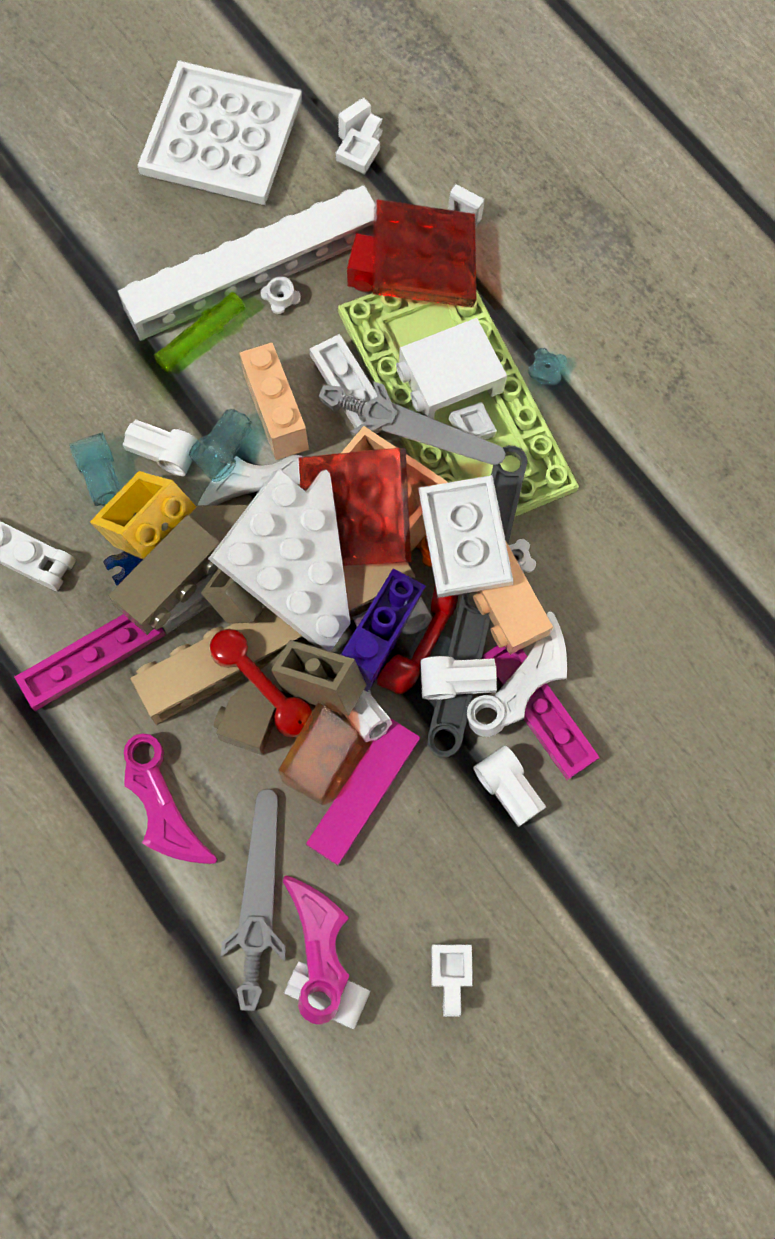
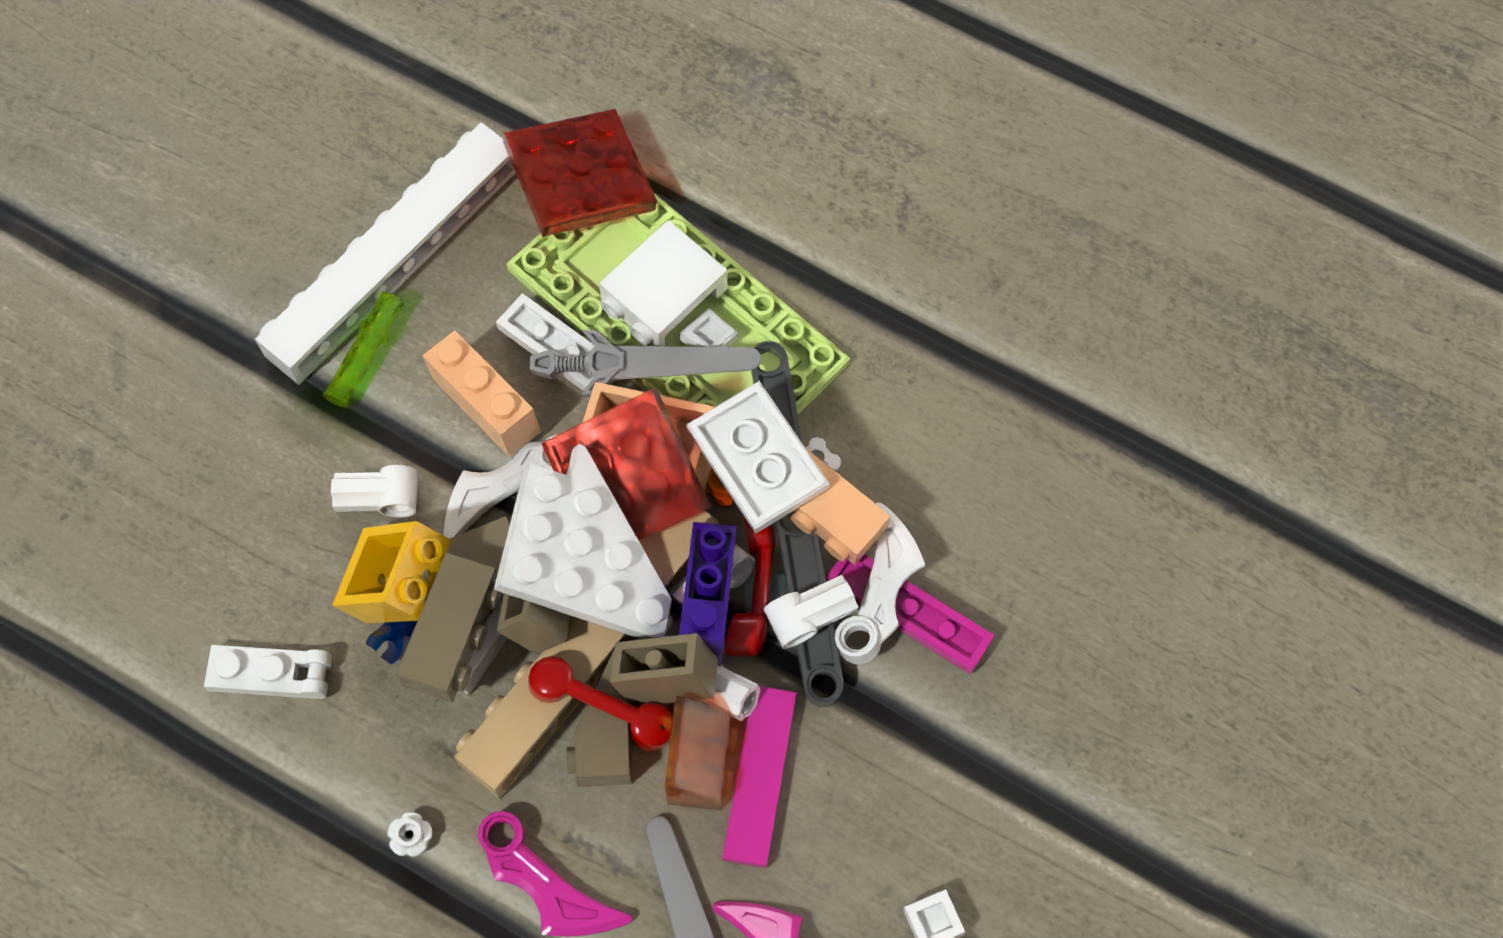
camera: 20 degrees left, 5 degrees down
dark pink plate [14,614,166,711] -> none
clear light blue piece [69,432,121,506] -> none
white plate [137,61,302,205] -> none
clear light blue piece [189,409,252,482] -> none
white plate [261,277,301,314] -> none
white plate [336,114,383,174] -> none
white tile [338,98,371,140] -> none
red brick [347,233,389,292] -> none
white tile [448,184,485,227] -> none
white piece [473,746,546,827] -> none
clear light blue plate [528,348,567,385] -> none
none -> white plate [387,812,432,857]

